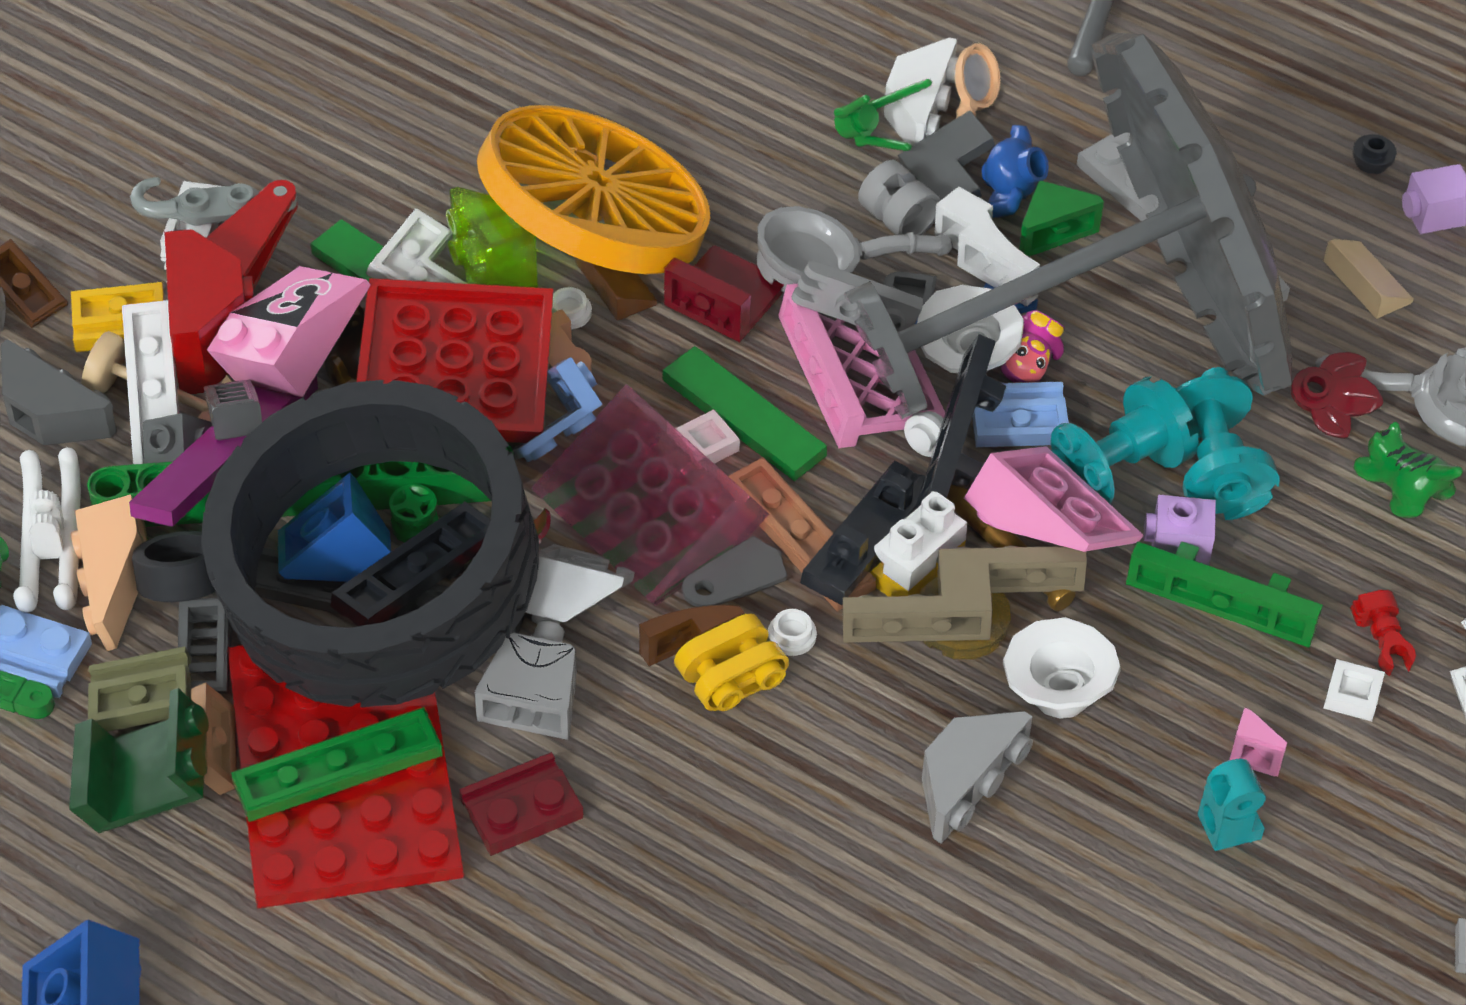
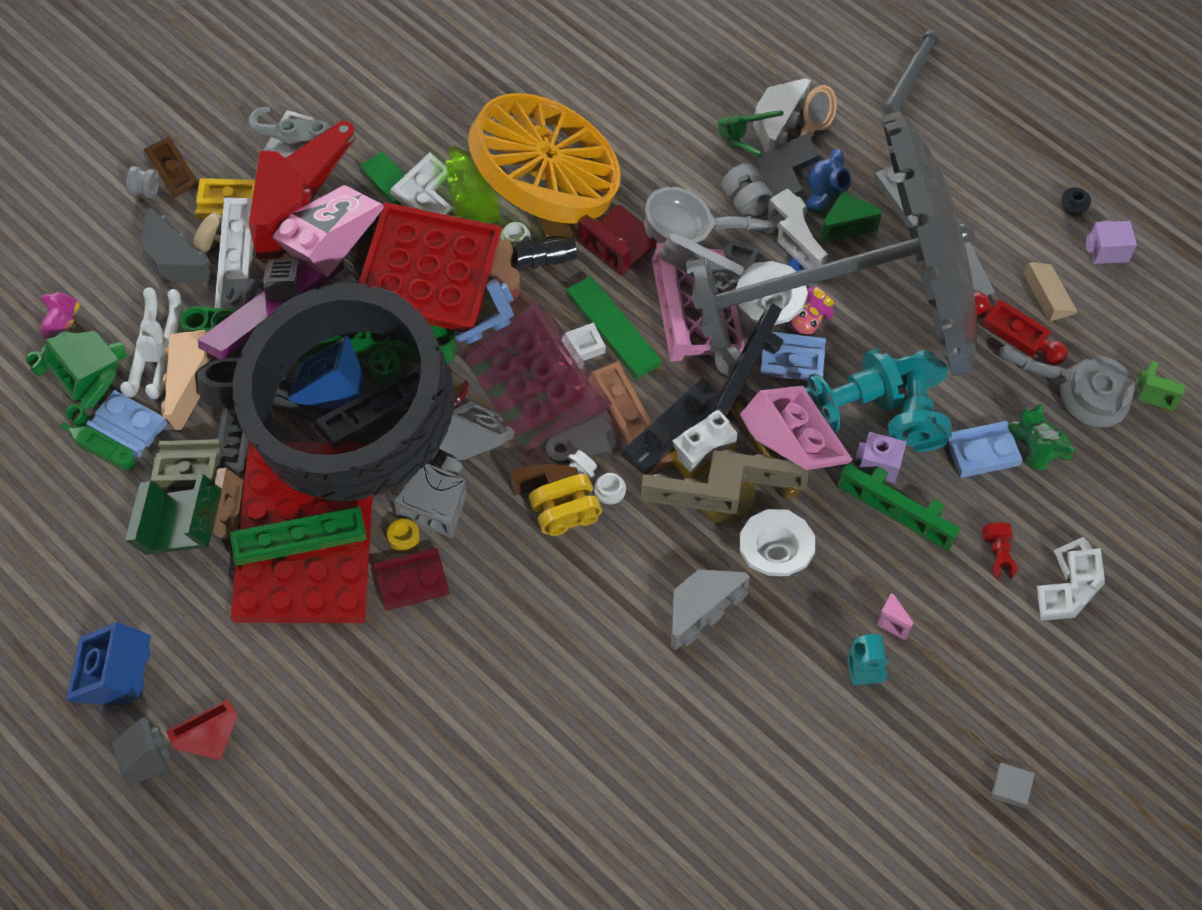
camera: 10 degrees right, 10 degrees up
dark red plate [1291,352,1384,439] -> none
white tile [1324,659,1385,722] -> none
none -> yellow tile [387,518,420,552]
none -> black axle [513,236,577,271]
none -> white plate [567,450,597,478]
none -> light blue plate [947,421,1022,478]
none -> red plate [974,292,1068,365]

